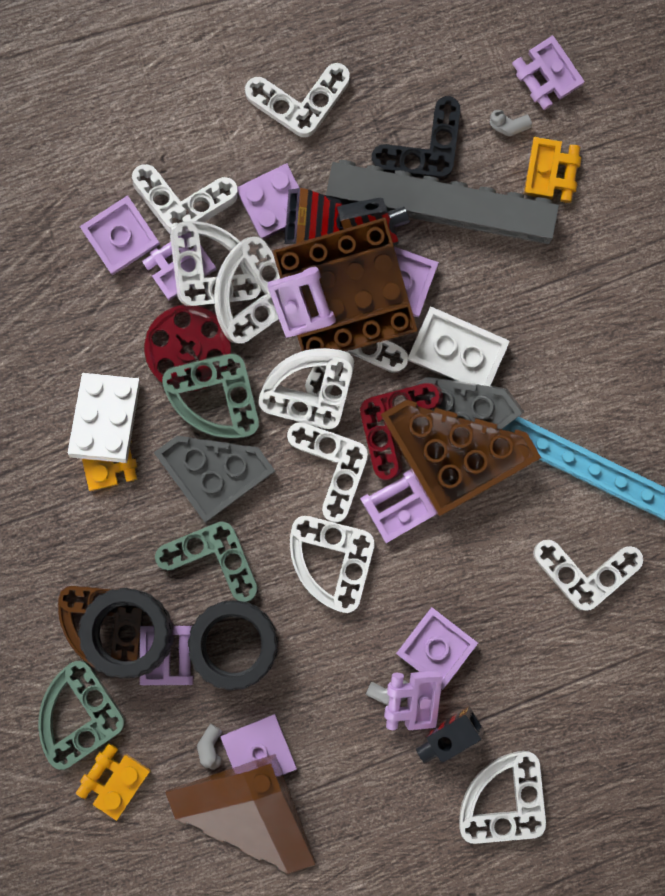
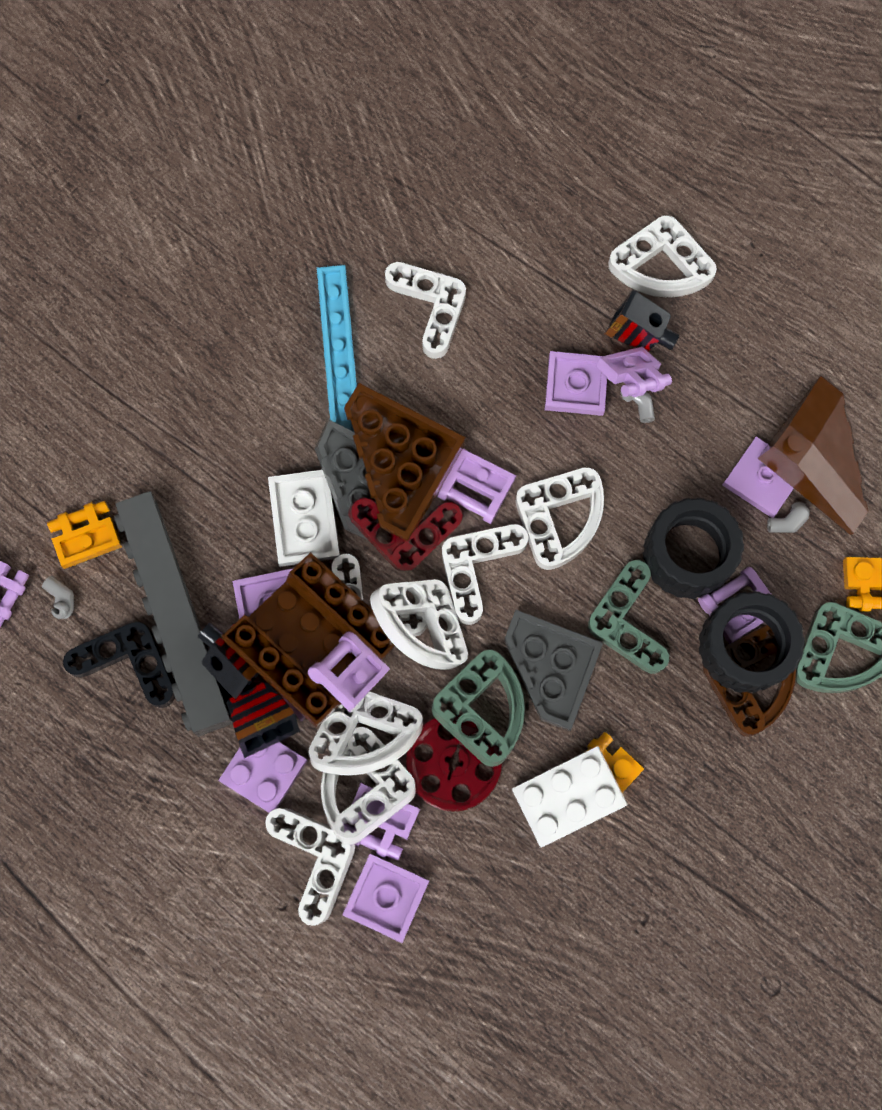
camera: 125 degrees left, 10 degrees down
white beam [245,63,350,137] -> none

